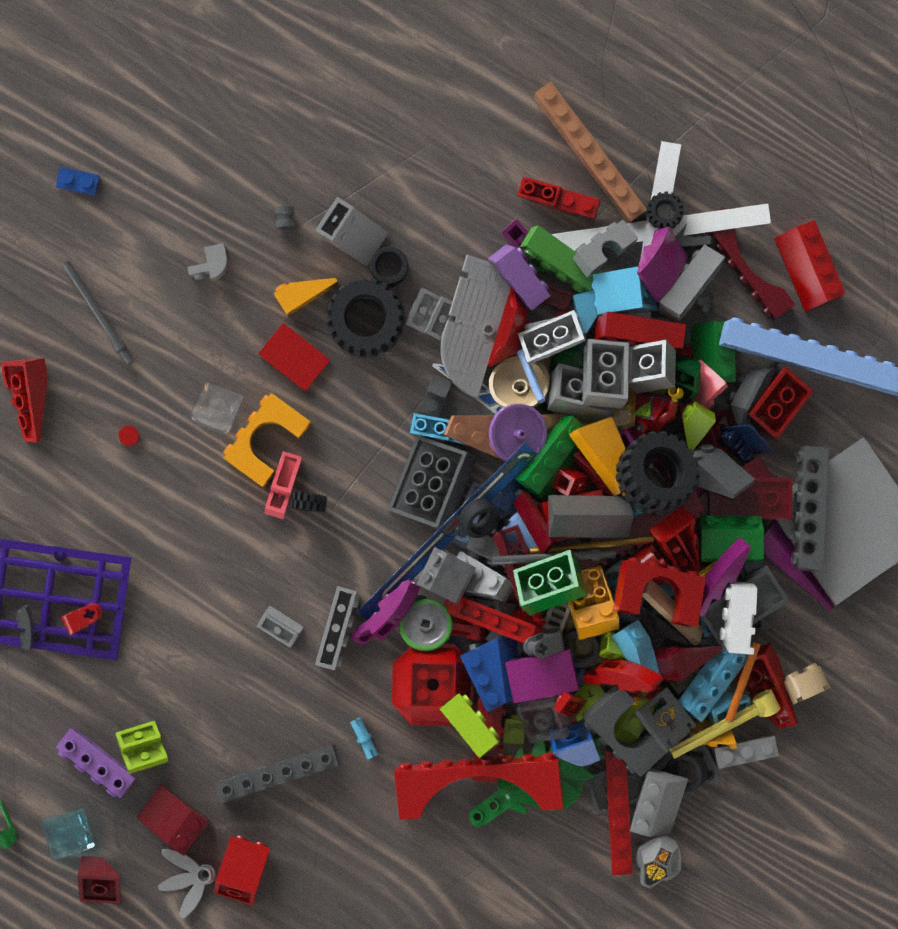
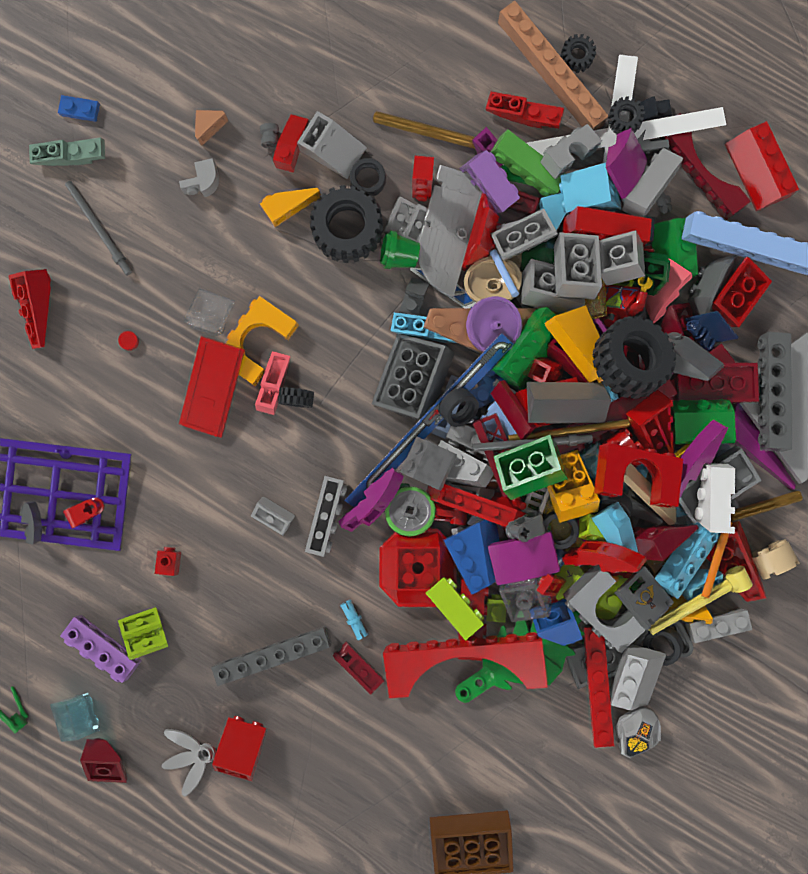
camera: 10 degrees right, 0 degrees up
dark red slope [137,784,210,856] -> none
red tile [258,323,331,392] -> none
lime slope [682,401,716,451] -> none
none -> sand green slope [29,137,105,166]
none -> red brick [154,547,181,576]
none -> red piece [179,336,245,438]
none -> nougat slope [195,110,229,146]
none -> red slope [273,114,309,173]
none -> dark red plate [332,641,385,695]
none -> pearl gold axle [373,111,475,149]
none -> green piece [380,230,420,270]
none -> red arch [412,155,434,201]
none -> black tyre [560,34,596,73]
none -> black slope [632,96,672,121]
none -> pearl gold axle [731,491,803,522]

